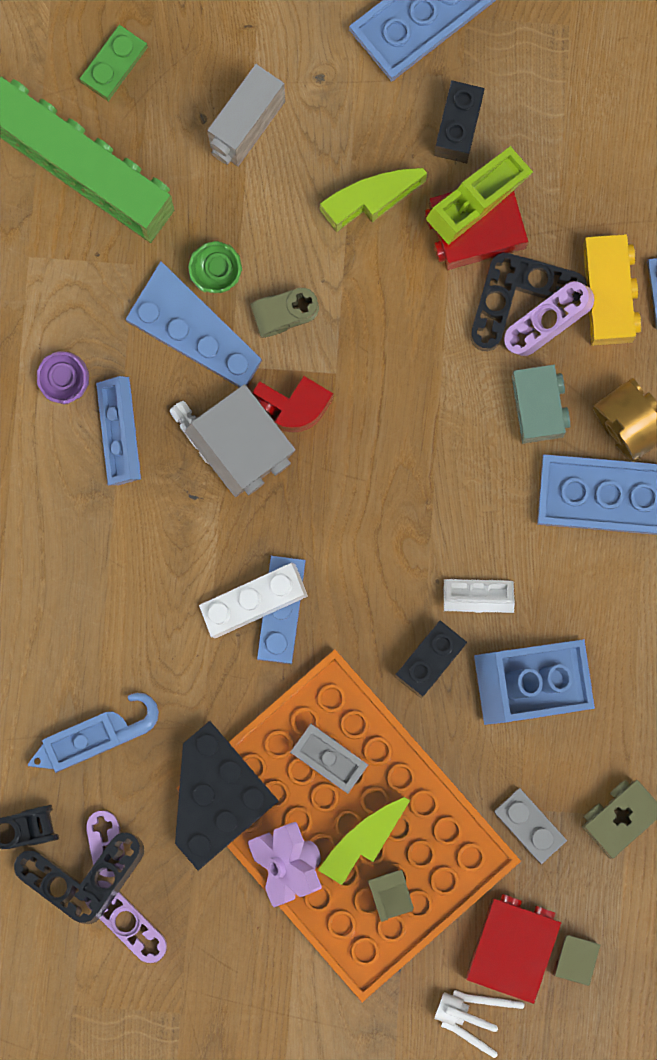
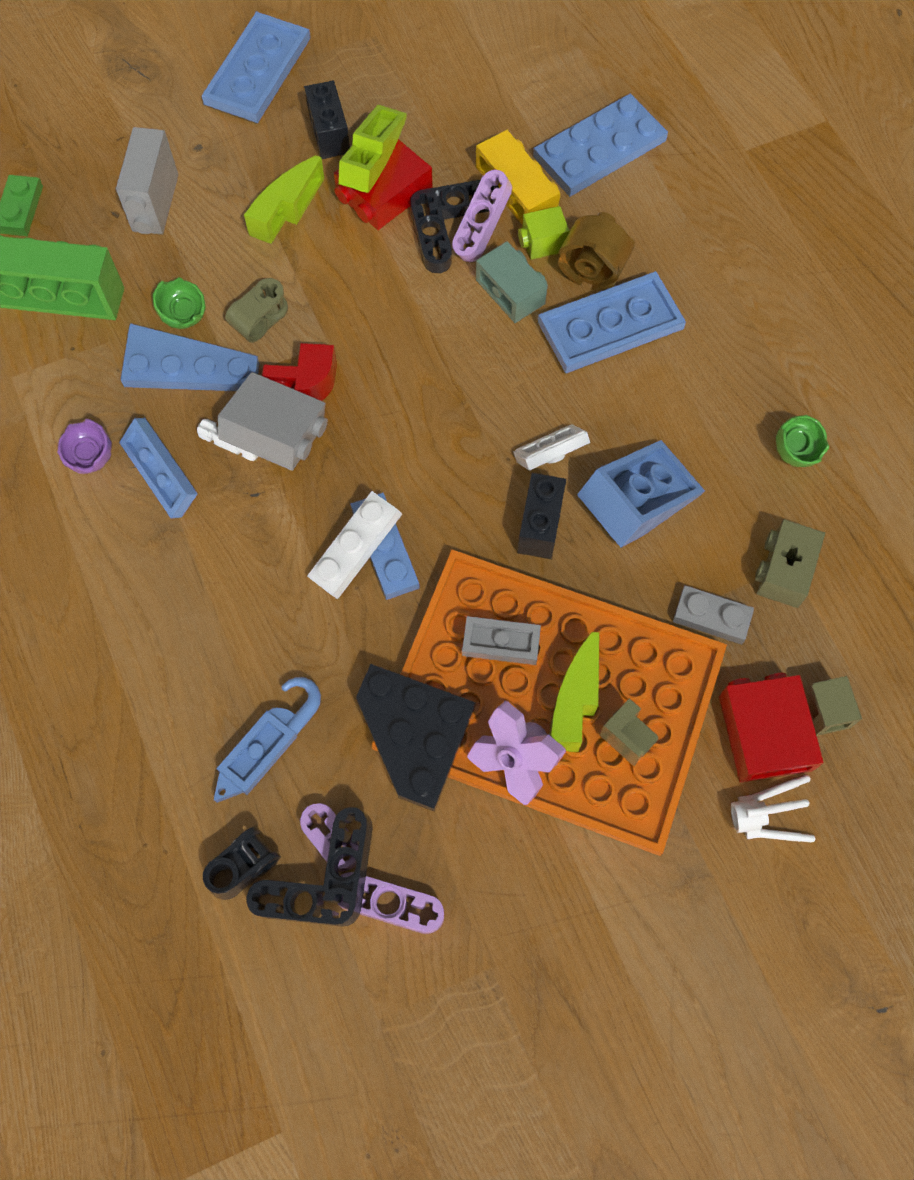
camera: 30 degrees left, 15 degrees down
none -> lime brick [518,206,570,260]

